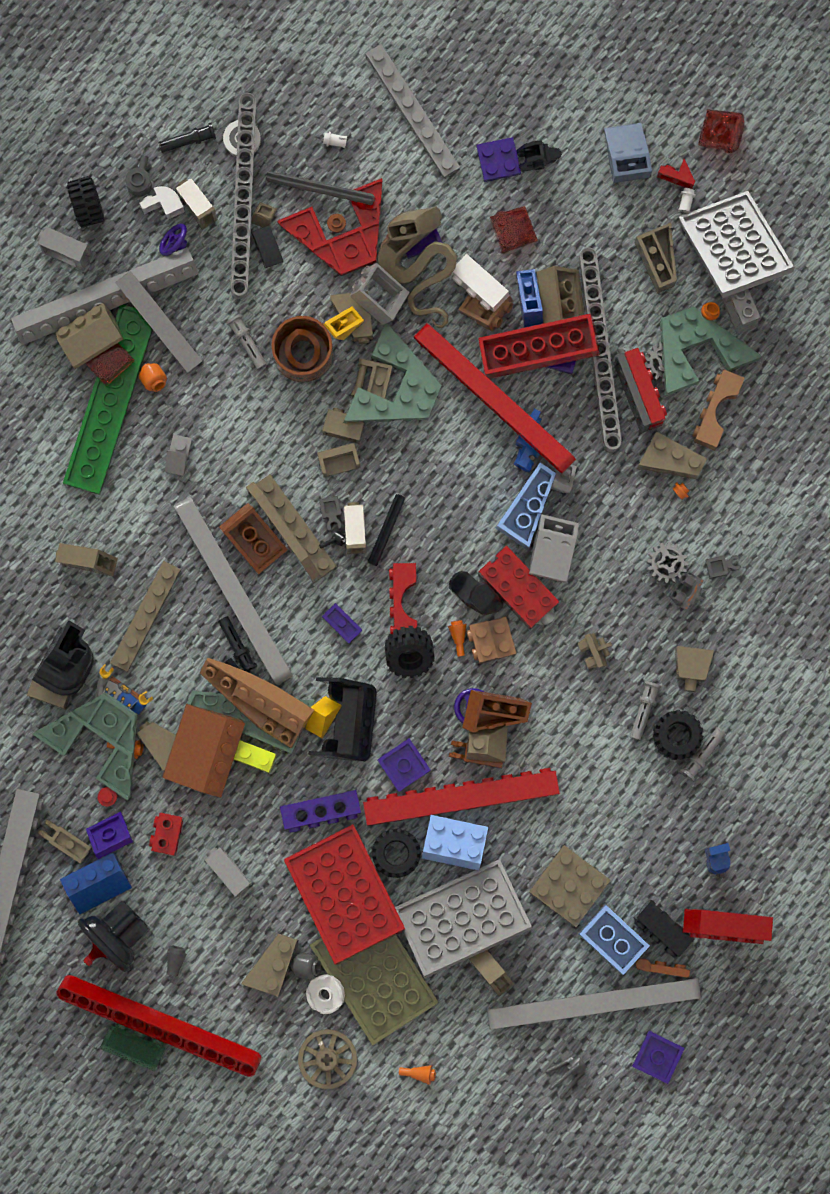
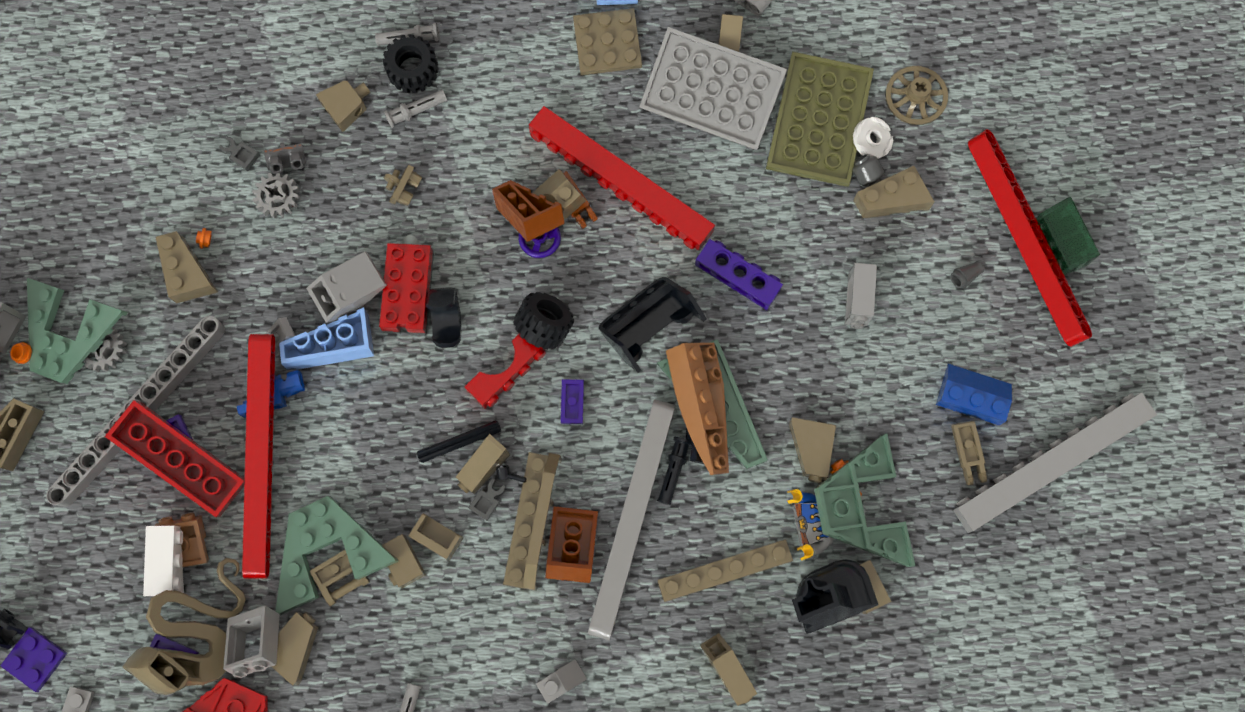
camera: 130 degrees left, 5 degrees down
black piece [78,901,150,972] -> none
dark purple plate [86,812,133,859] -> none
red plate [98,787,117,807] -> none
red brick [149,813,184,856] -> none
dark orange slope [162,703,245,798] -> none
neon yellow brick [234,740,277,774] -> none
dark orange piece [271,316,333,382] -> none
red plate [284,824,406,965] -> none
yellow slope [306,696,342,739] -> none
yellow slope [324,306,364,340] -> none
black tyre [372,828,421,878] -> none
dark purple plate [377,738,431,792] -> none
orange cone [399,1065,436,1085] -> none
light blue brick [422,815,488,871] -> none
orange cone [448,620,467,656] -> none
medium nougat plate [466,617,516,664] -> none
clear red slope [490,206,538,253] -> none
blue slope [516,269,543,328] -> none
dark tan slope [537,266,584,324] -> none
piece [614,344,667,433] -> none
medium nougat arch [692,369,745,451] -> none

